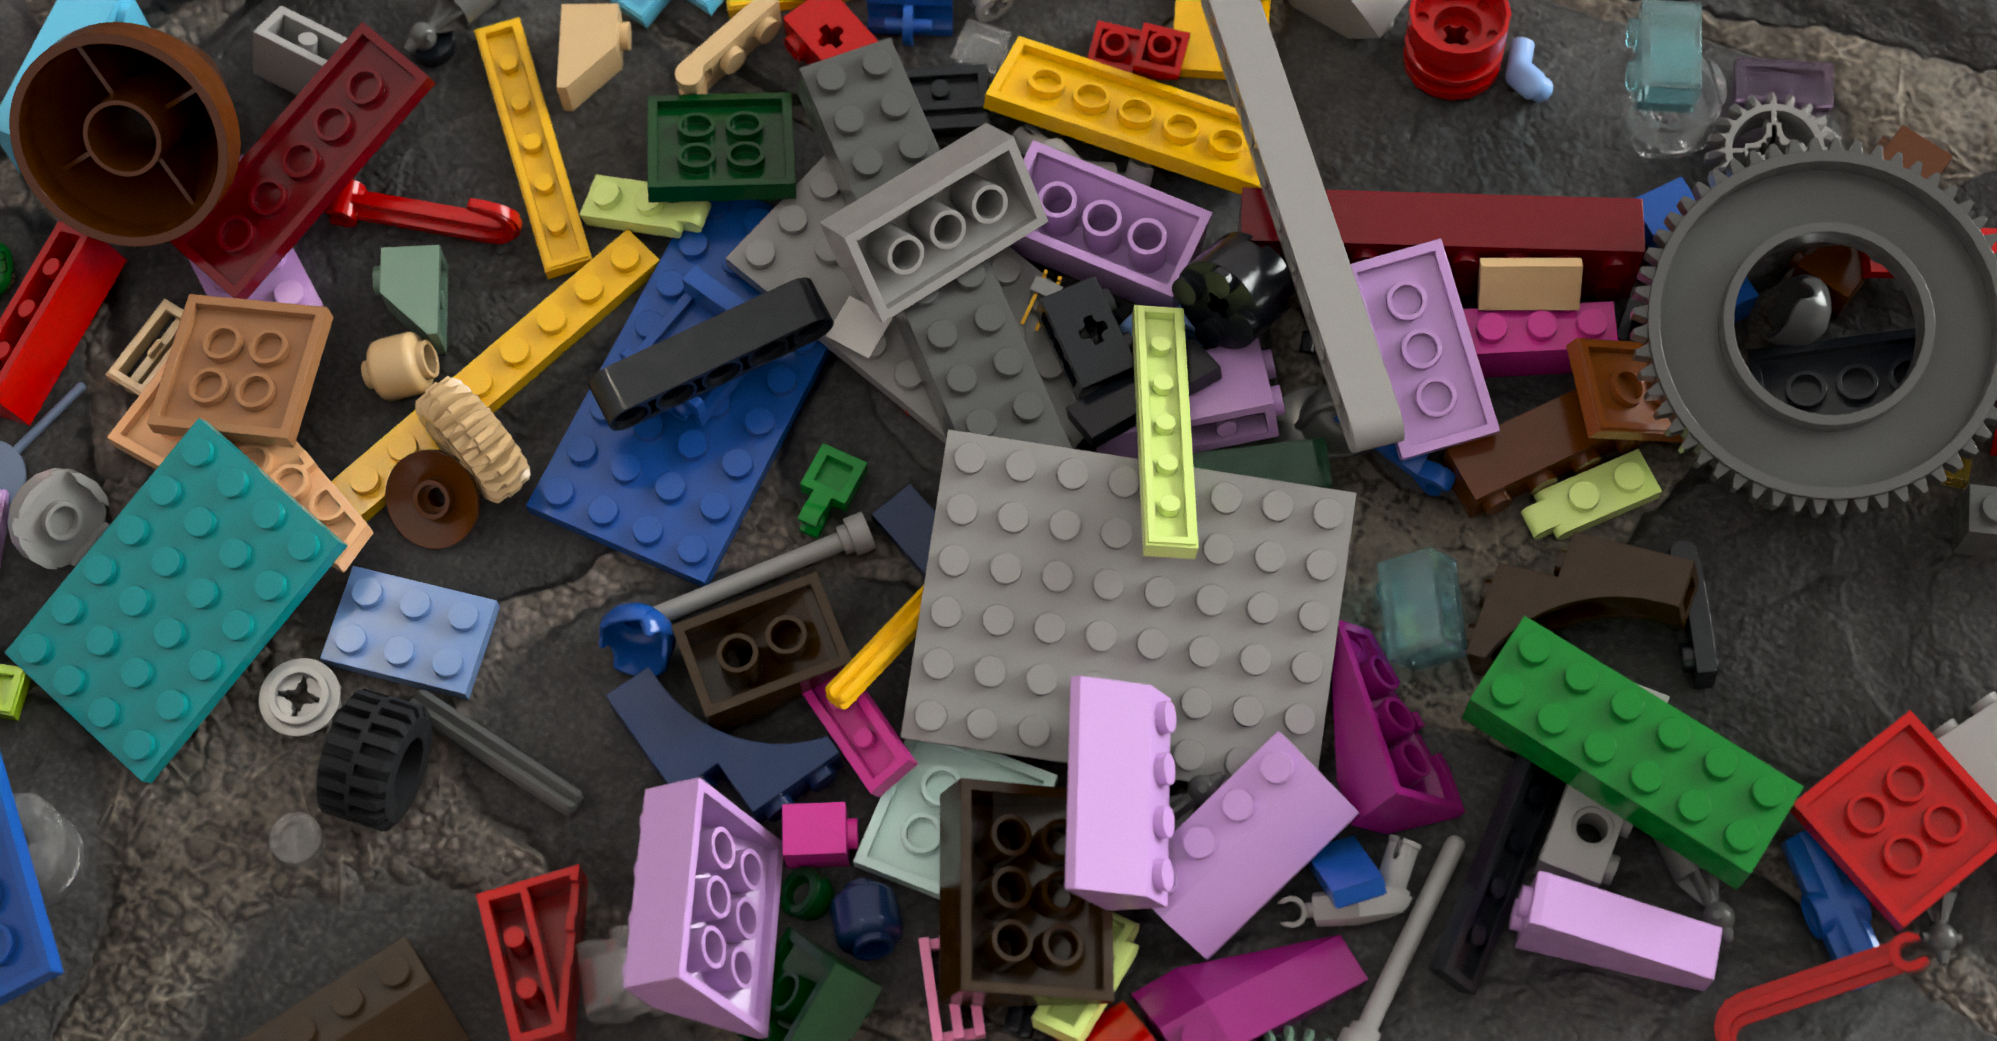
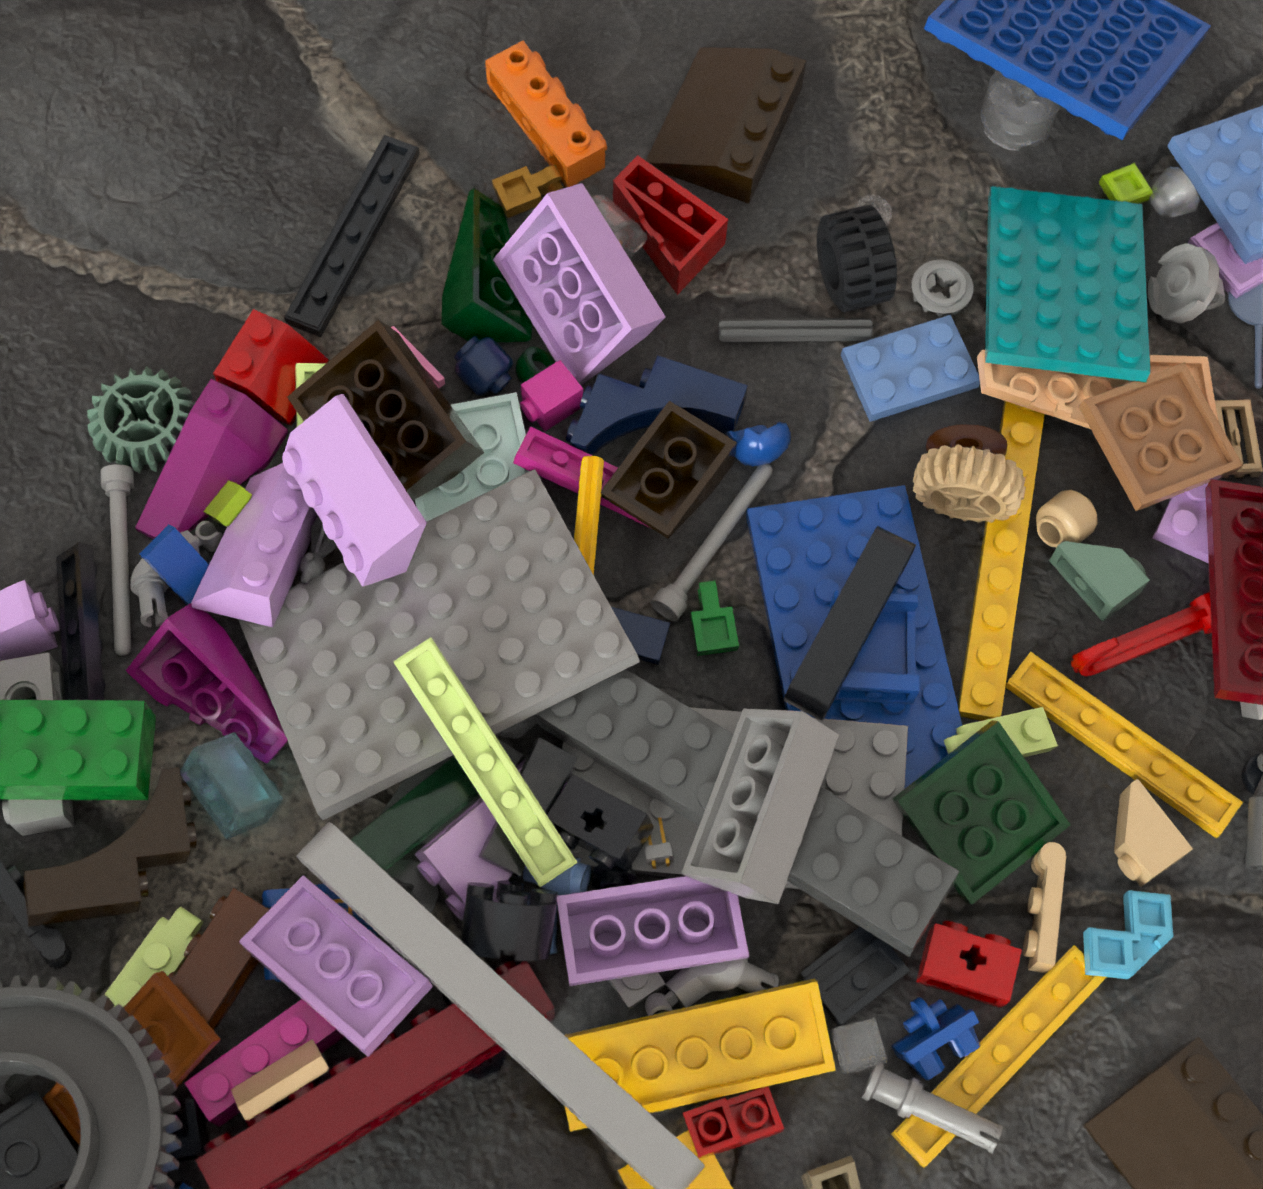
camera: 140 degrees right, 0 degrees up
none -> lime tile [203,480,252,527]

